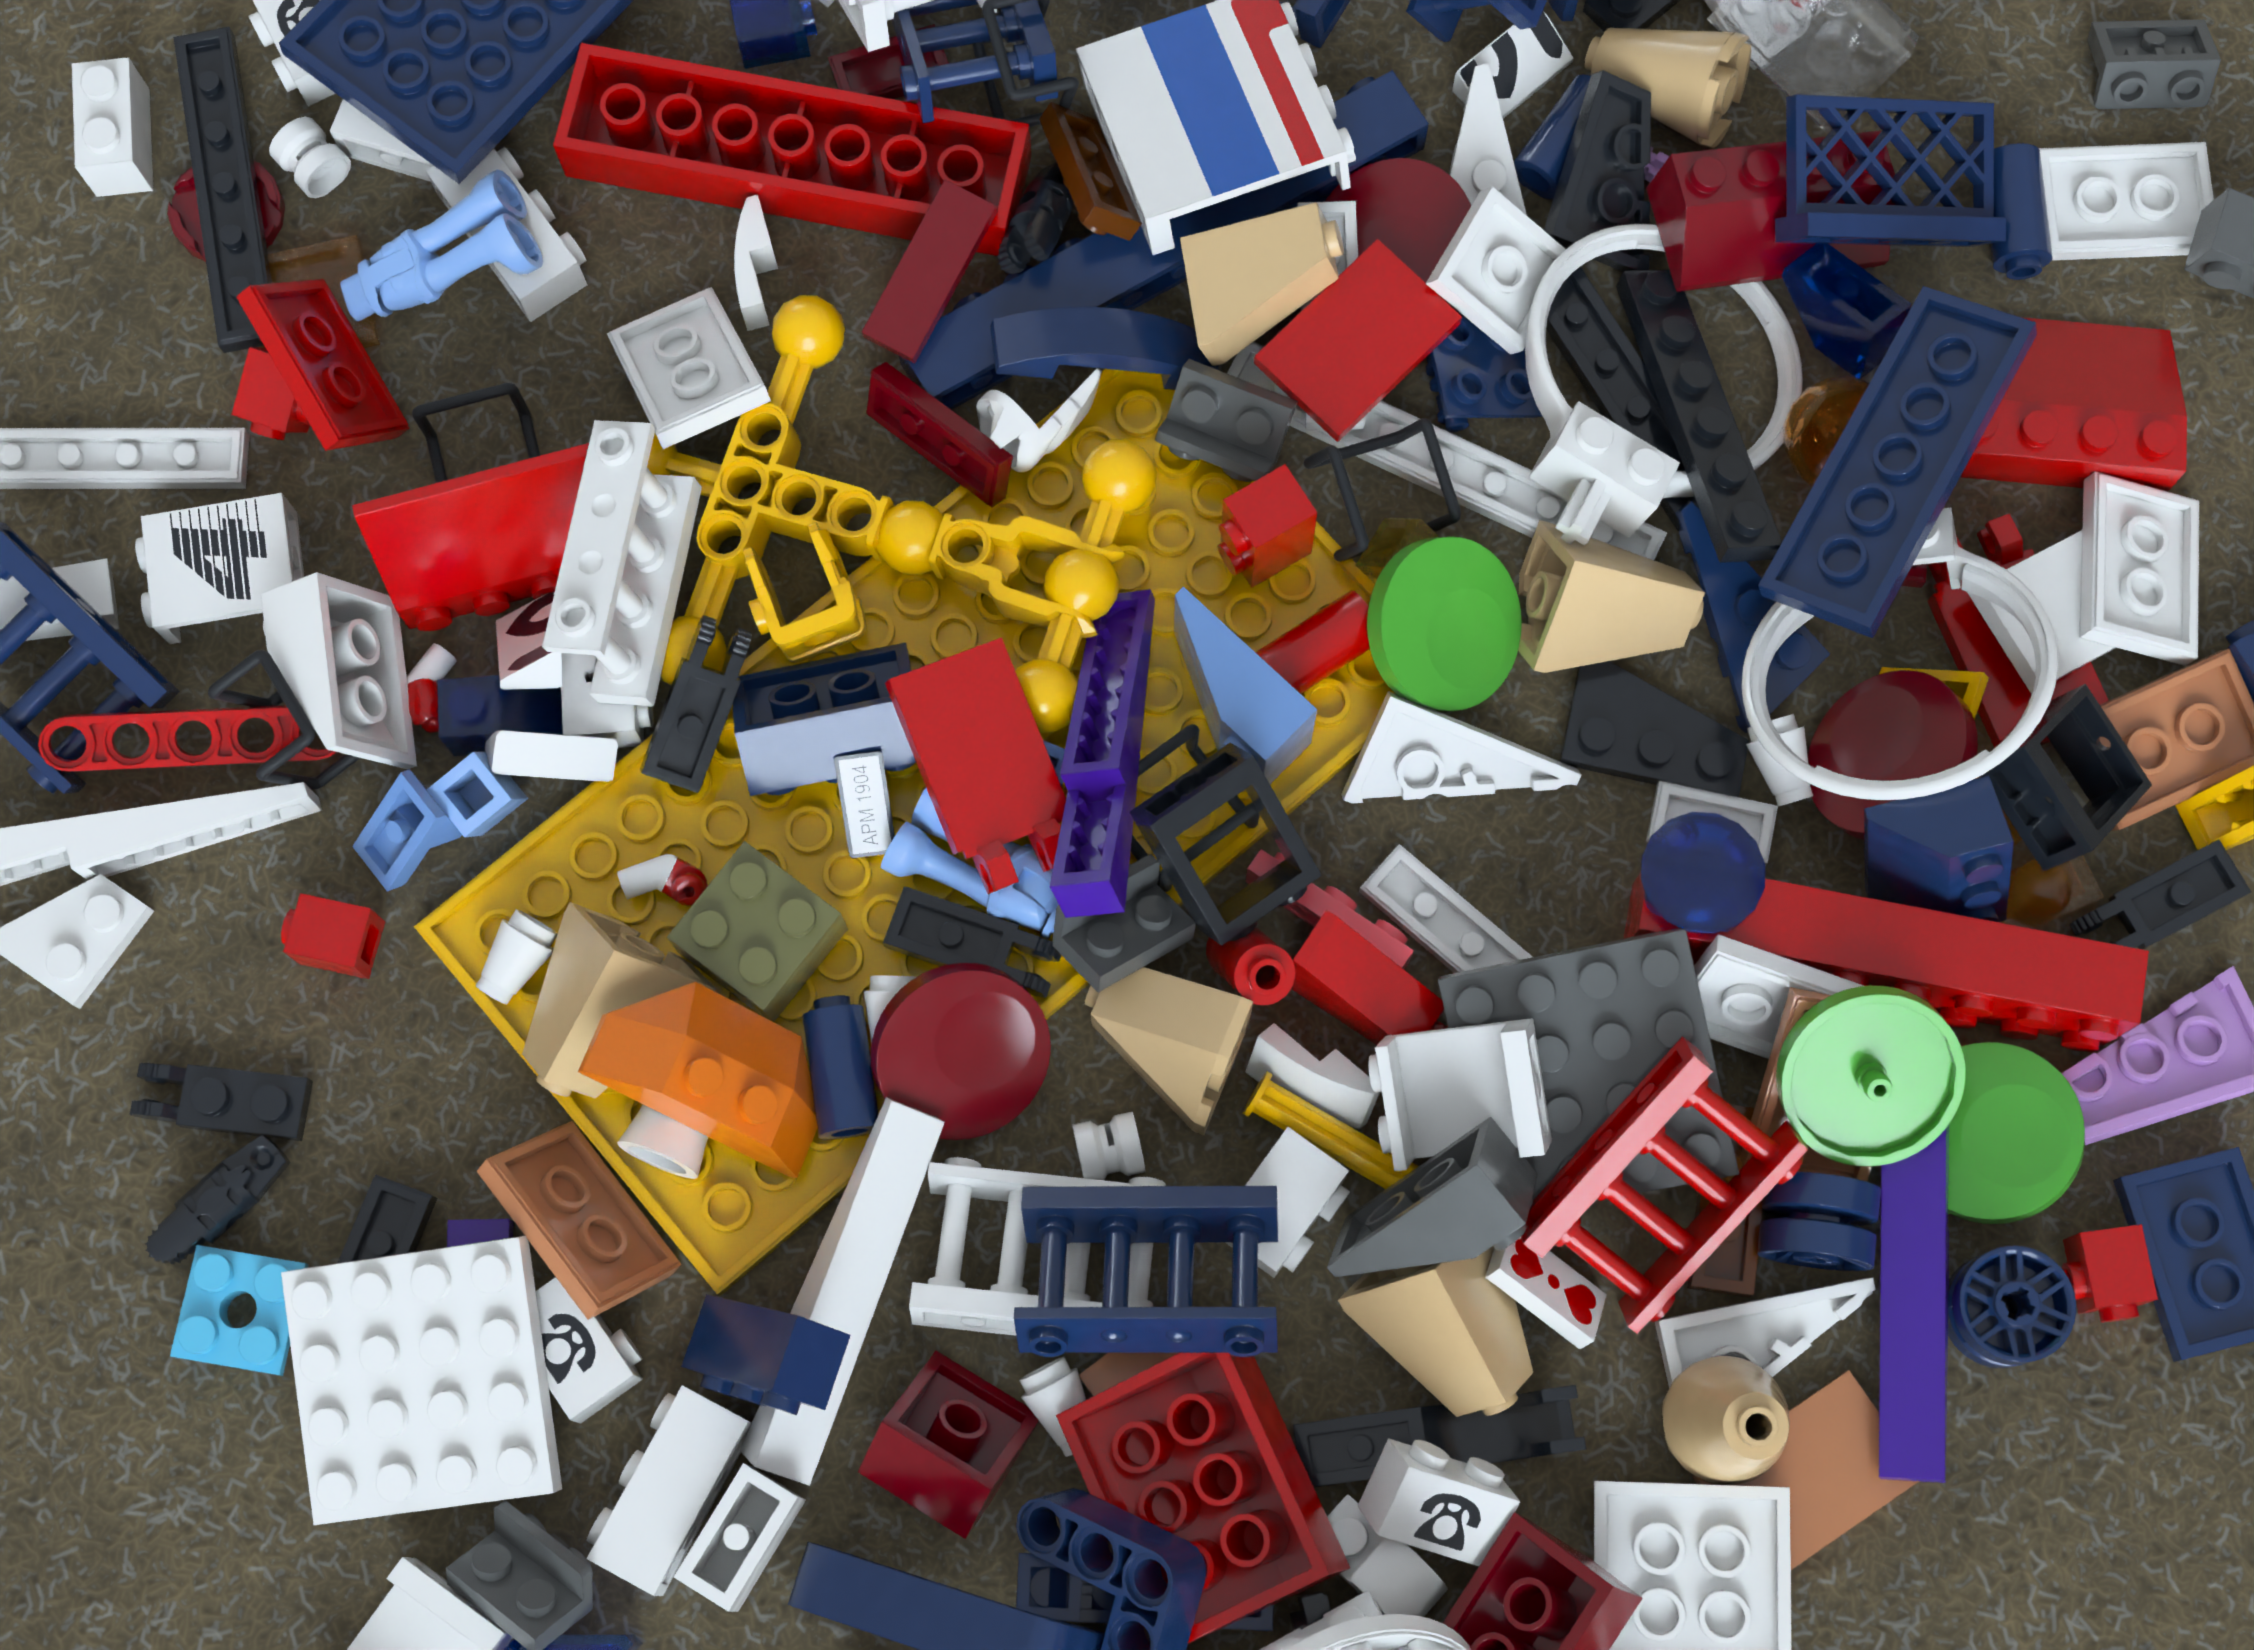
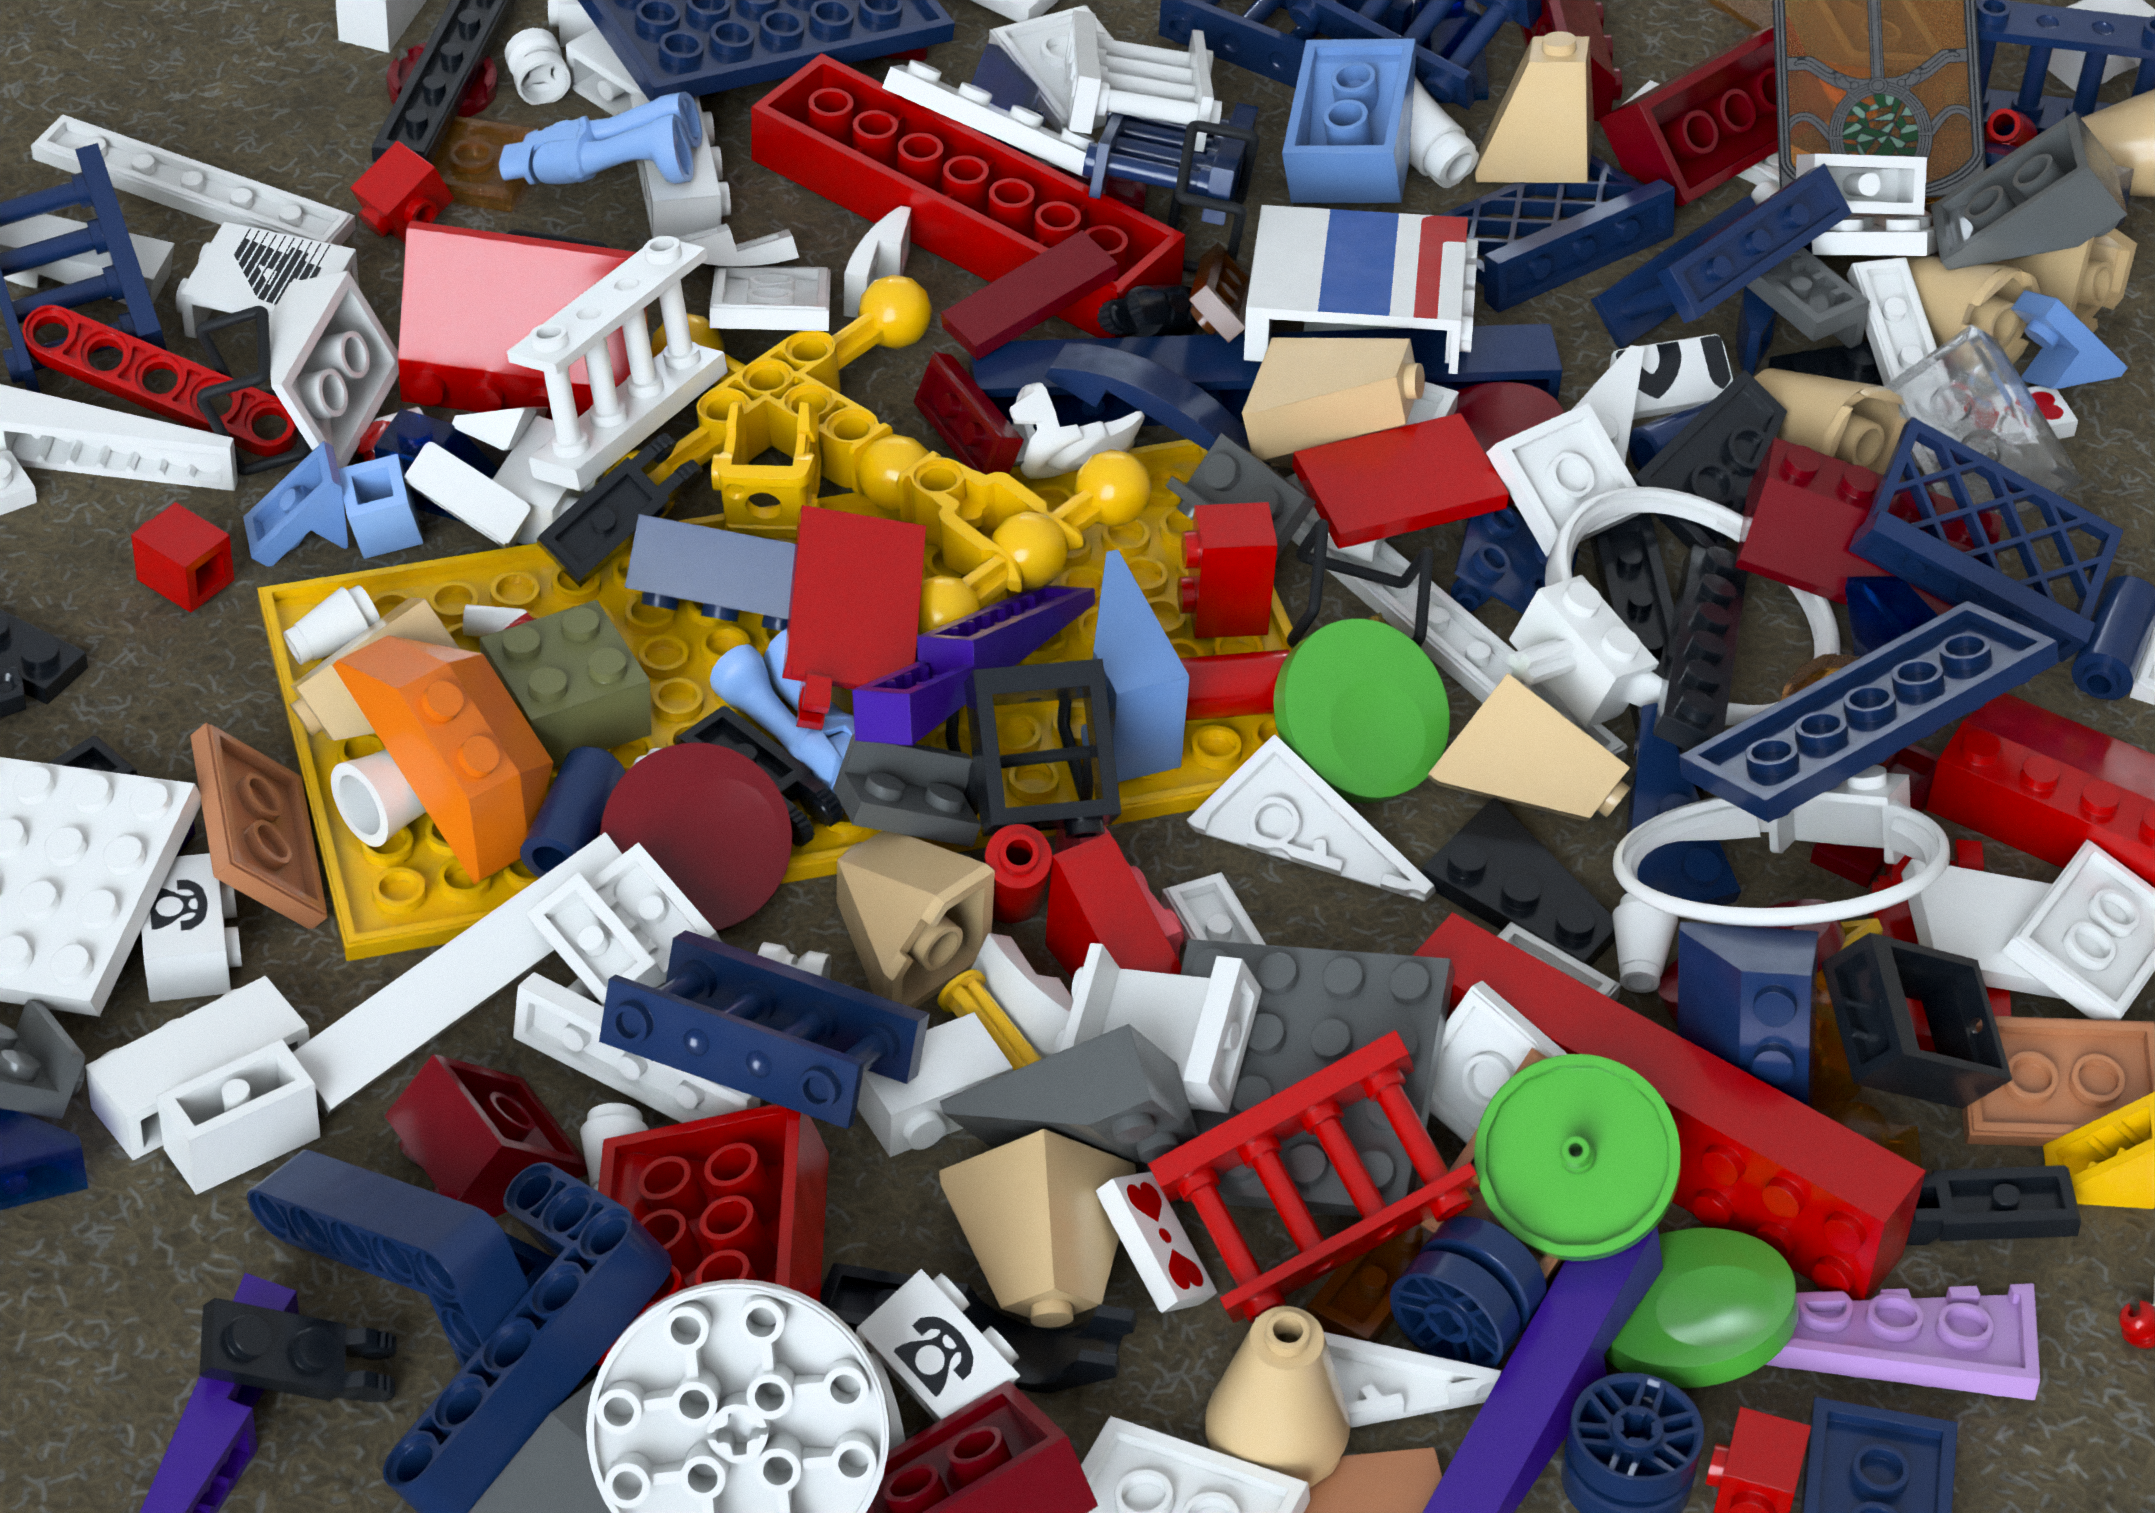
camera: 20 degrees right, 30 degrees down
red tile [236,279,410,451] -> none
dark blue brick [681,1294,851,1416] -> none
white sticker [834,751,895,858] -> none
clear blue dish [1641,812,1765,934] -> none
none -> white slope [525,842,722,1007]
none -> white slope [677,223,799,267]
none -> white plate [882,60,1095,179]

